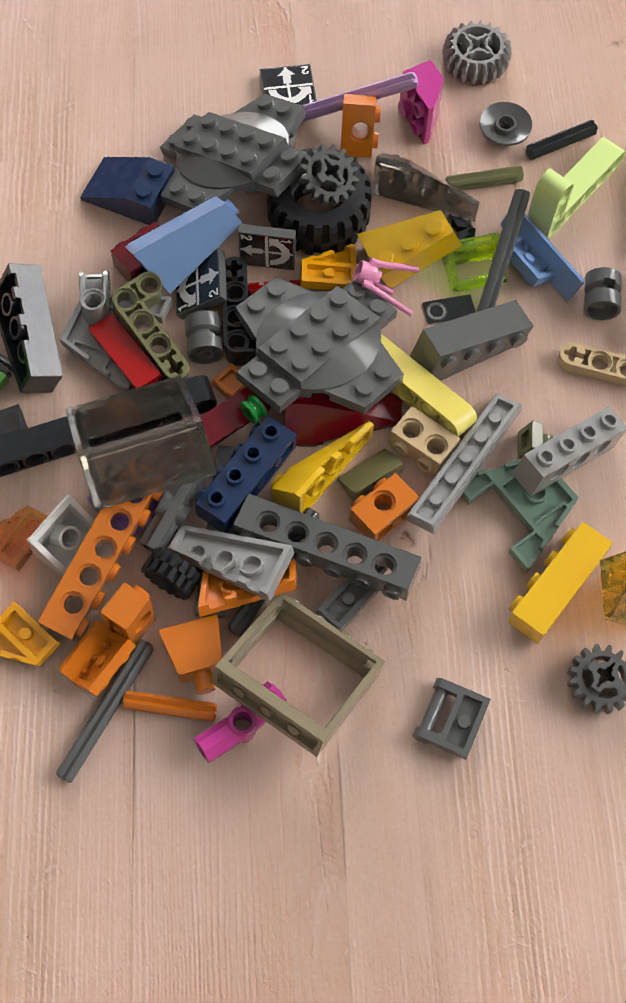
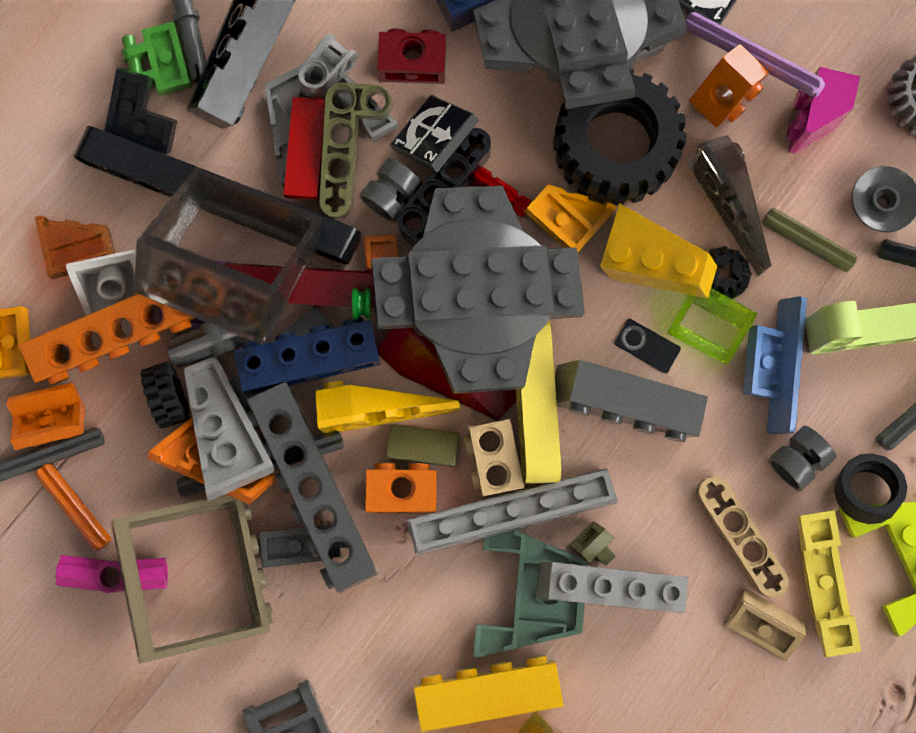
camera: 45 degrees right, 15 degrees up
orange brick [100,582,156,644] -> none
medium blue slope [125,196,242,293] -> none
orange torso [159,614,223,695] -> none
tile [238,224,296,271] -> none
dark grey gear [297,143,359,207] -> none
bright pink plant [353,257,419,316] -> none
dark grey axle [476,188,530,312] -> none

